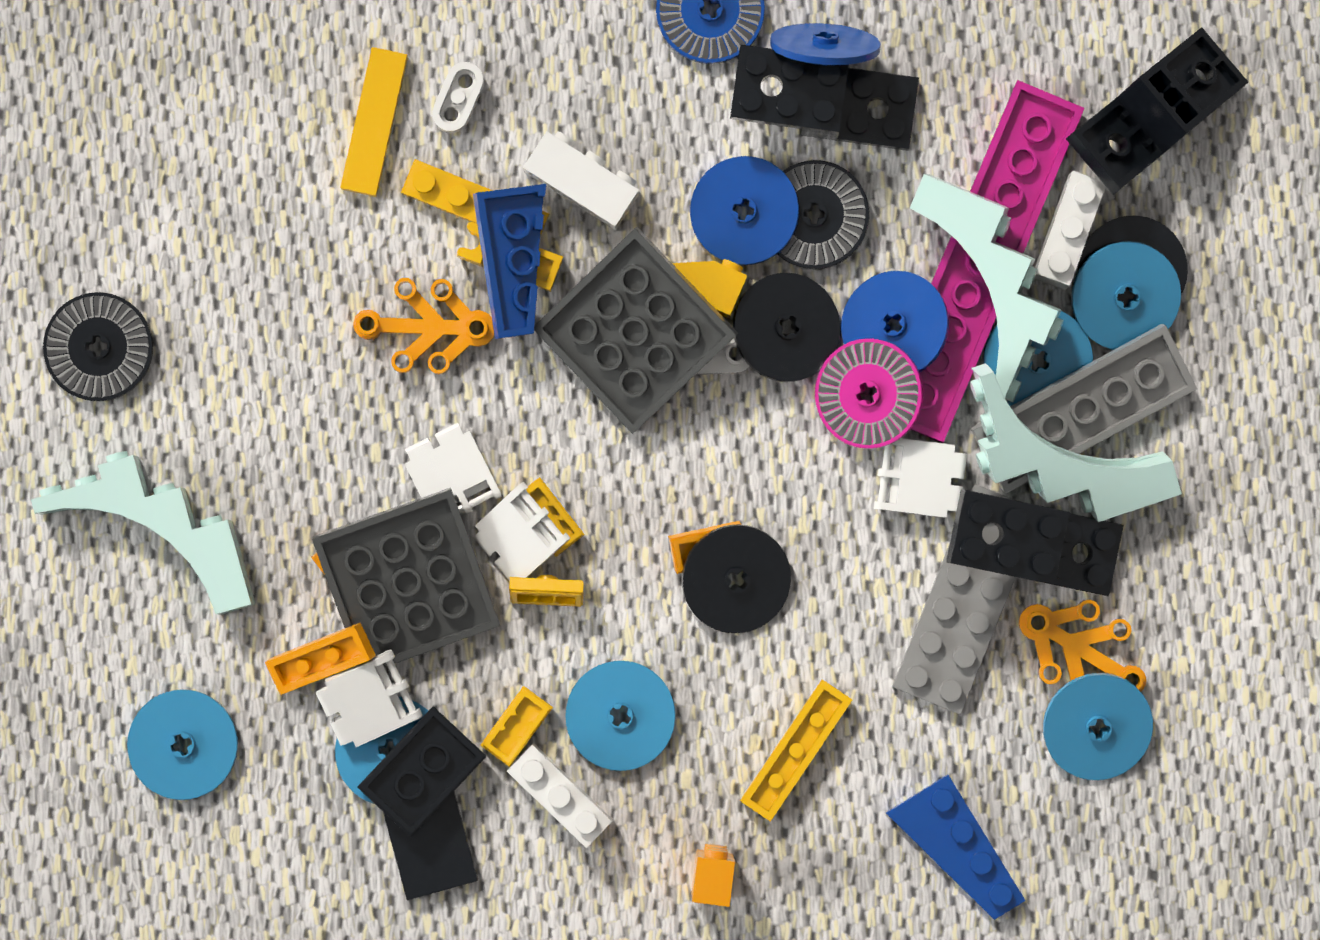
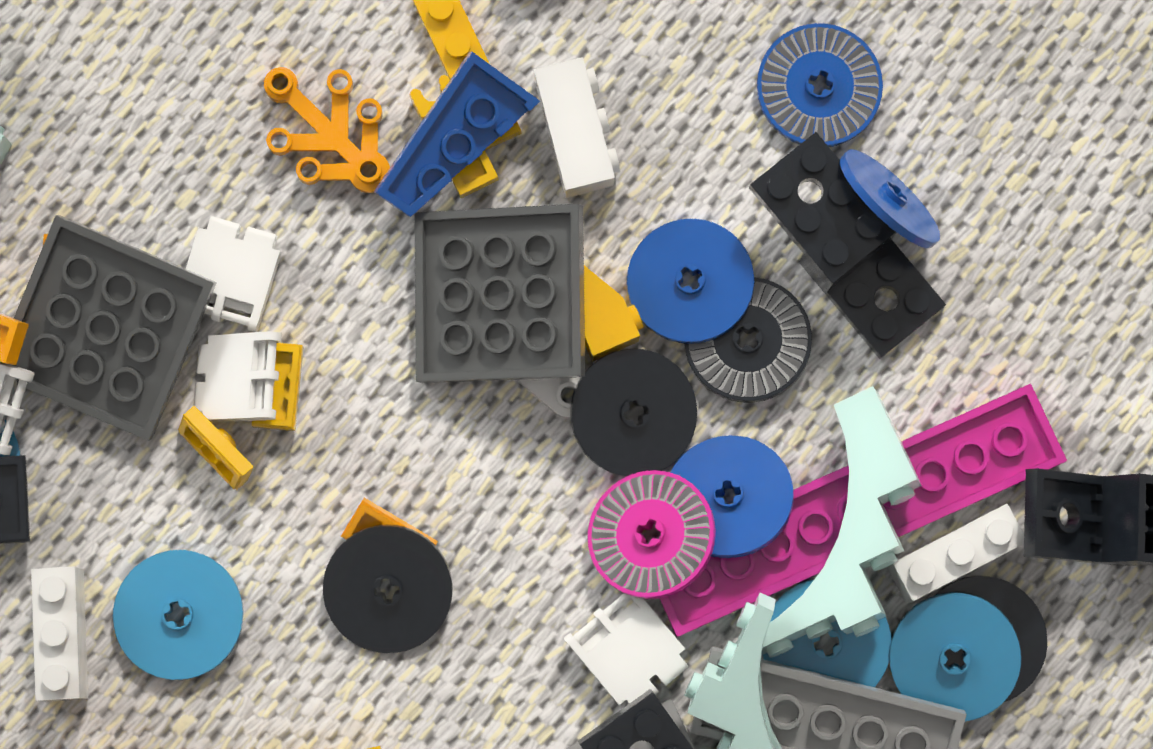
camera: 35 degrees right, 5 degrees down
yellow plate [480,686,553,767] -> none

